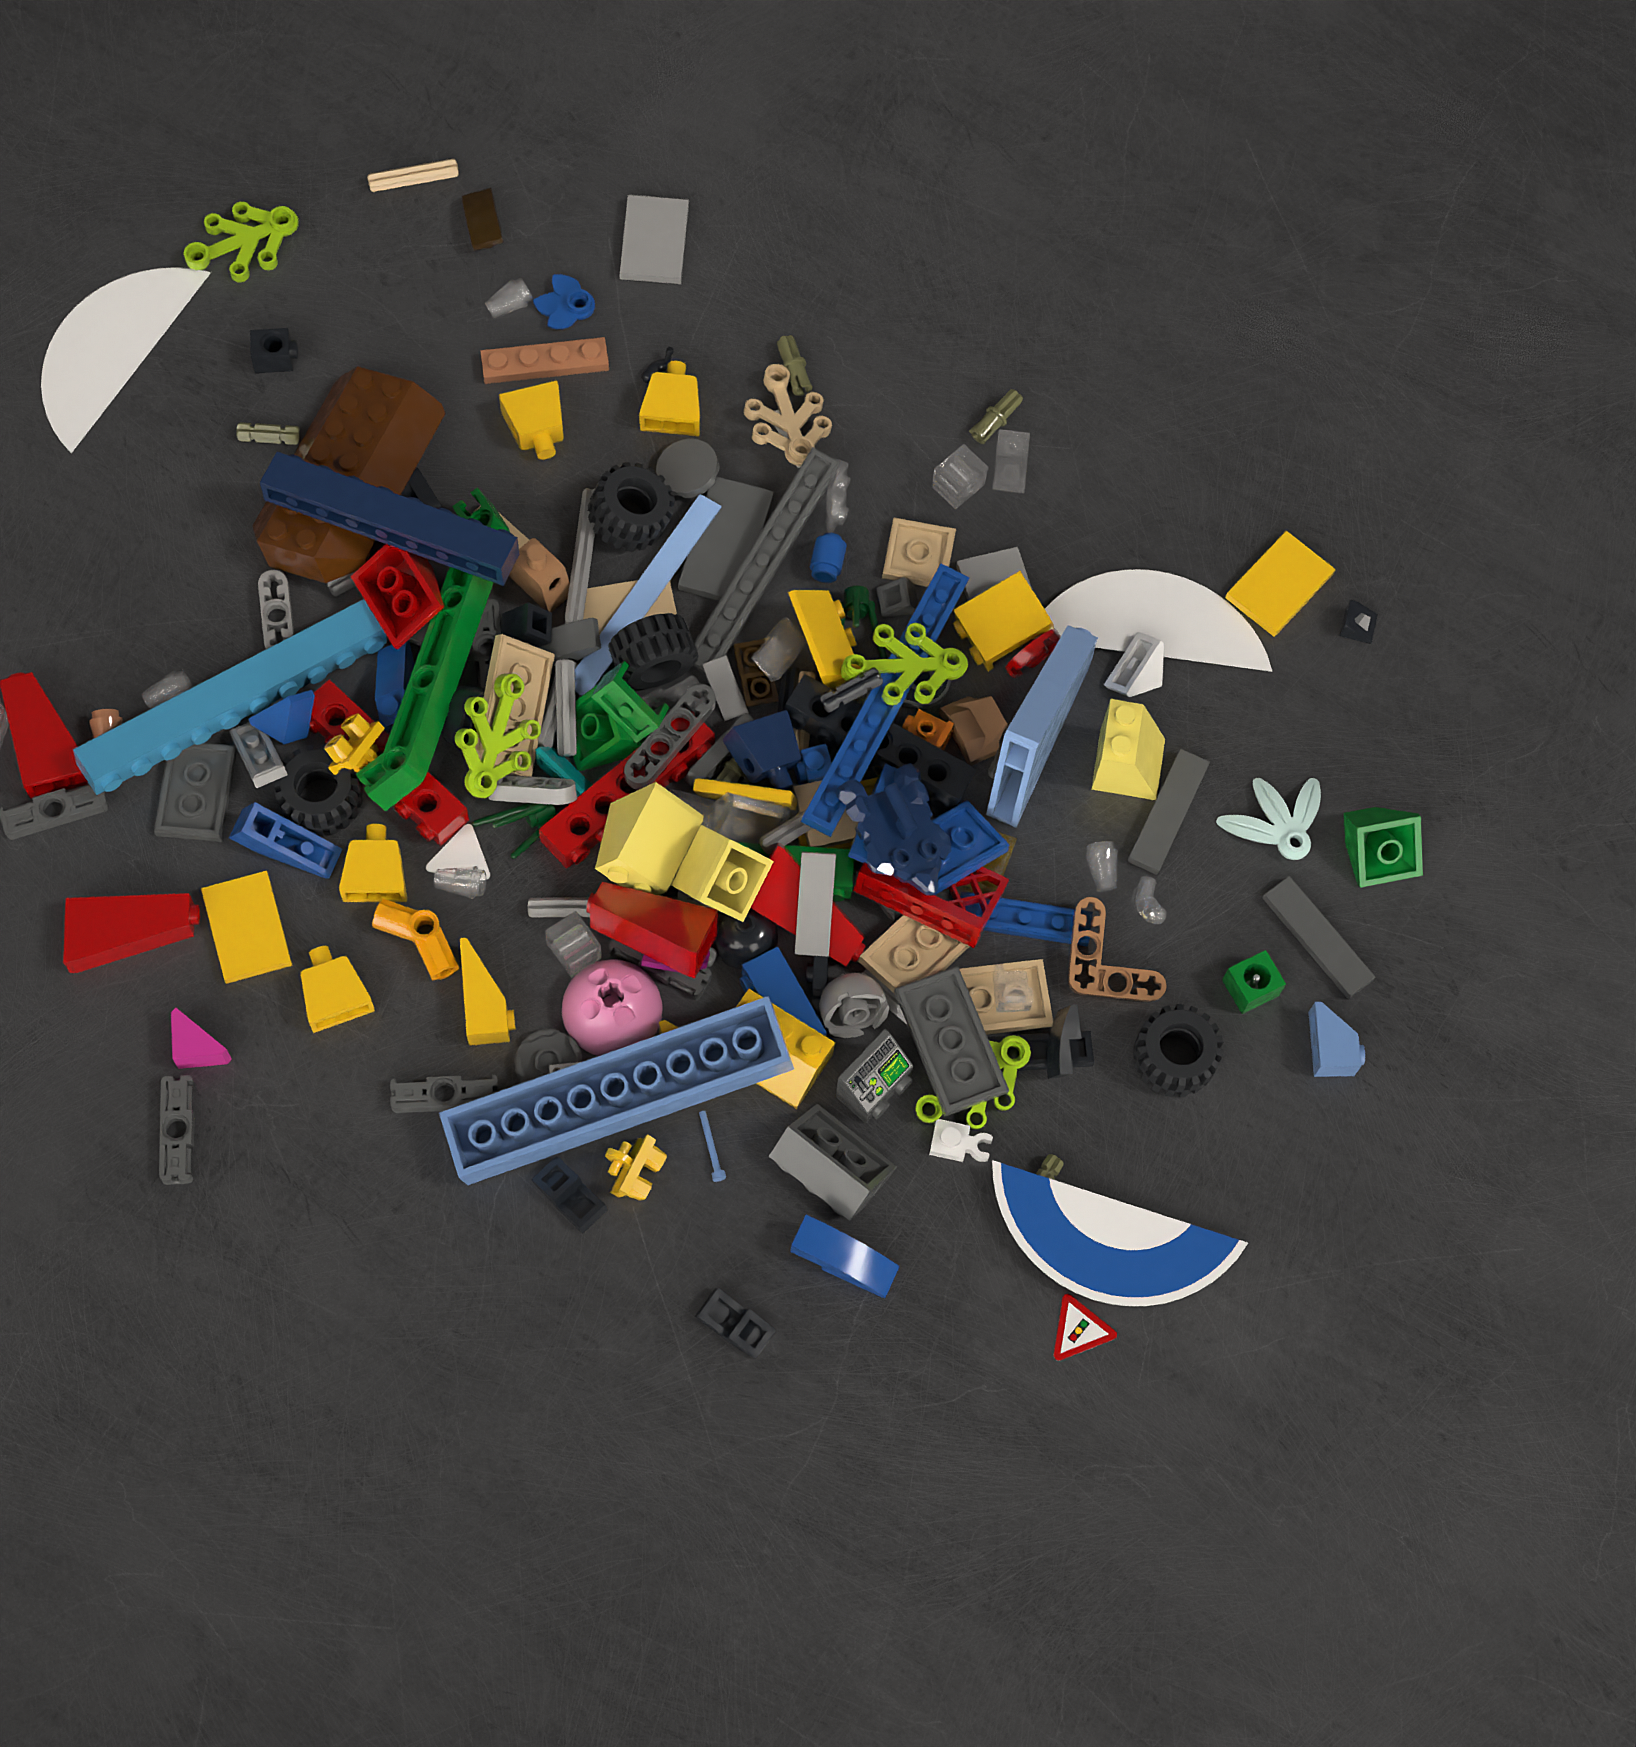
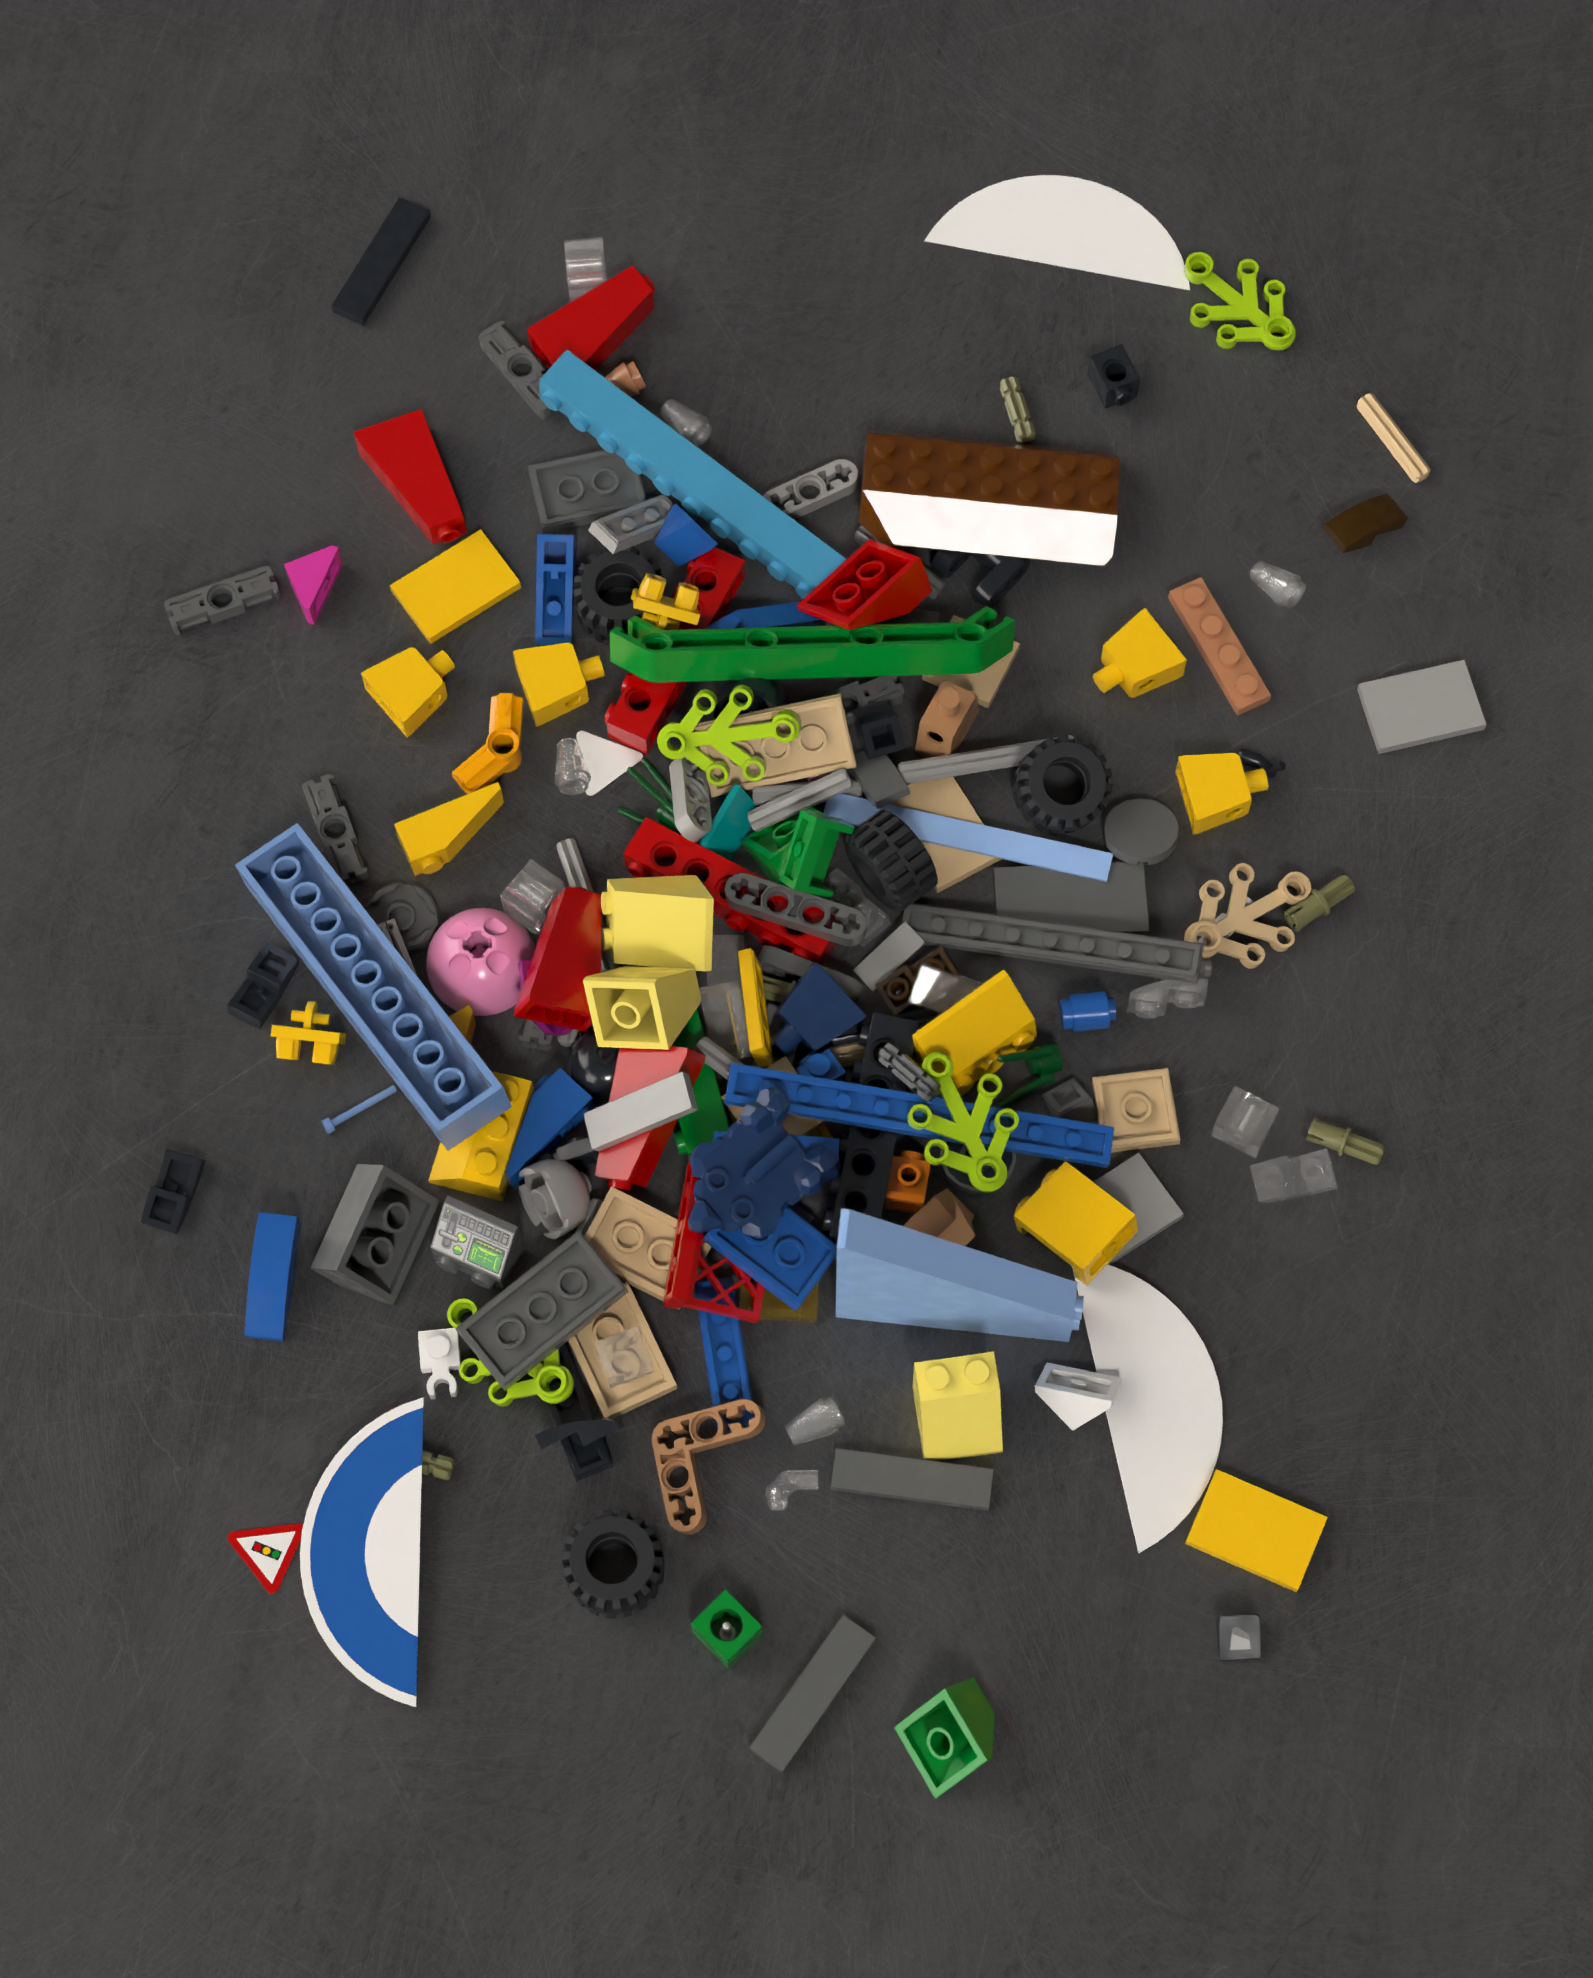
camera: 80 degrees right, 0 degrees up
dark blue brick [260,452,520,586] -> none
blue plate [533,274,595,329] -> none
red tile [1005,628,1061,678] -> none
light aqua plant [1216,778,1321,860] -> none
medium blue slope [1308,1002,1365,1077] -> none

